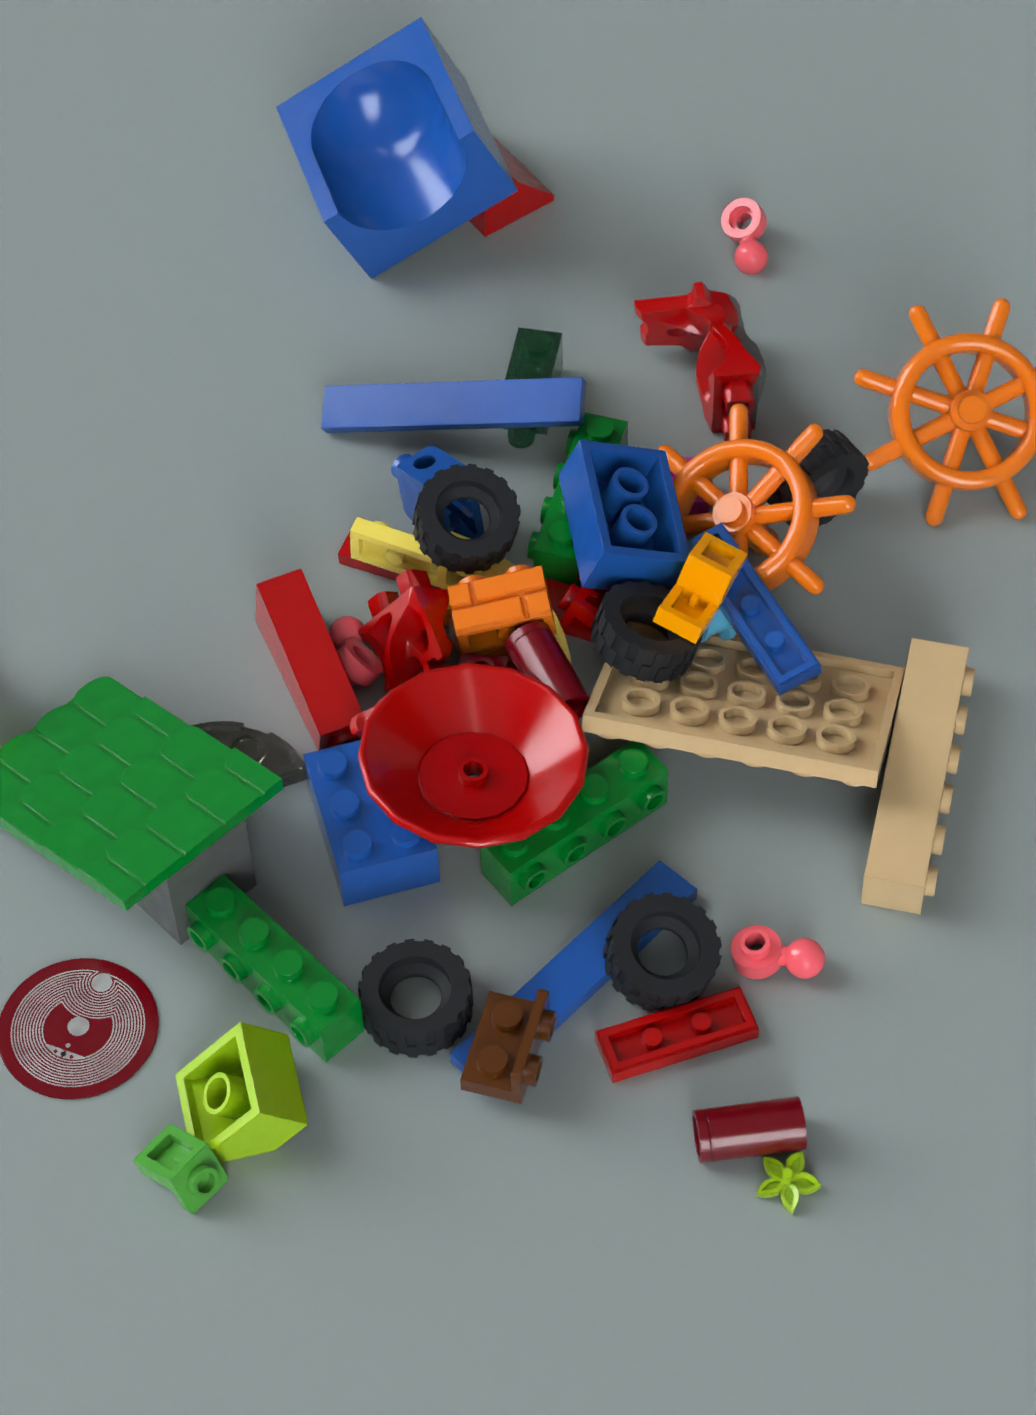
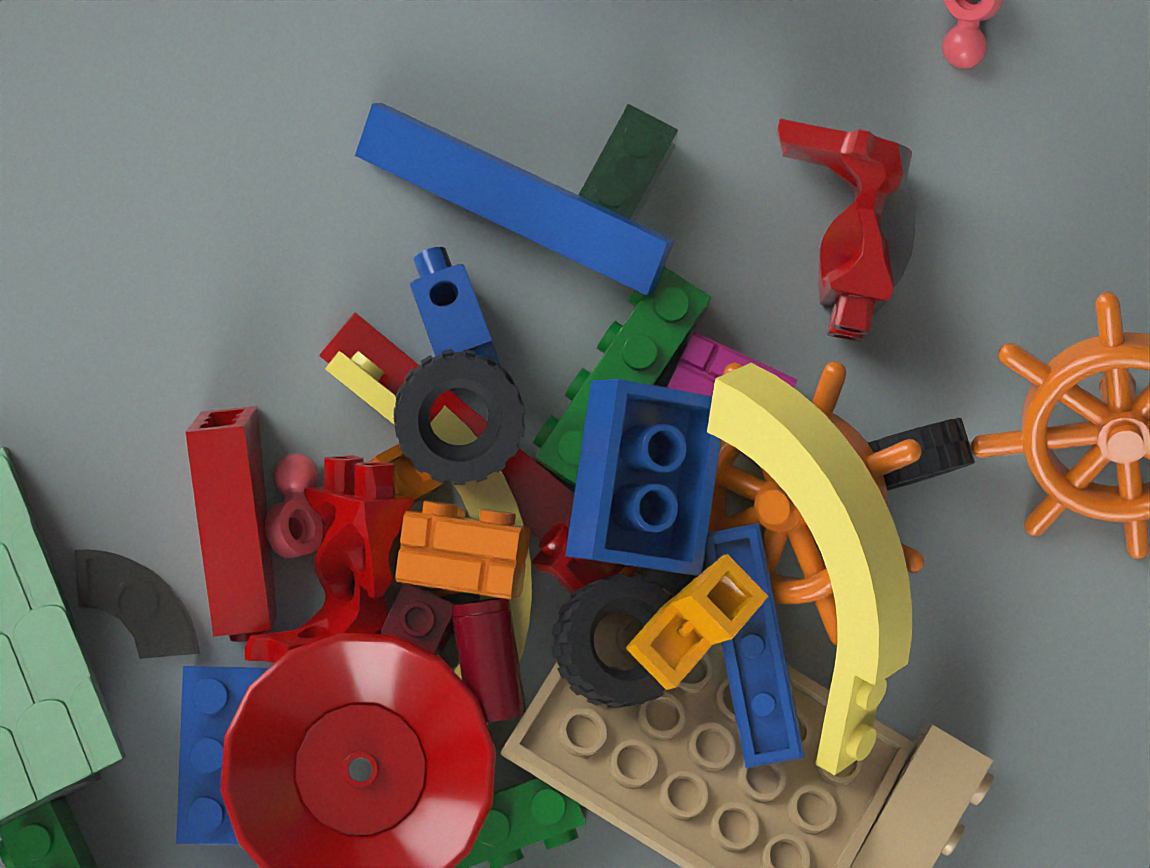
camera: 20 degrees right, 30 degrees up
none -> light yellow arch [707,363,912,775]

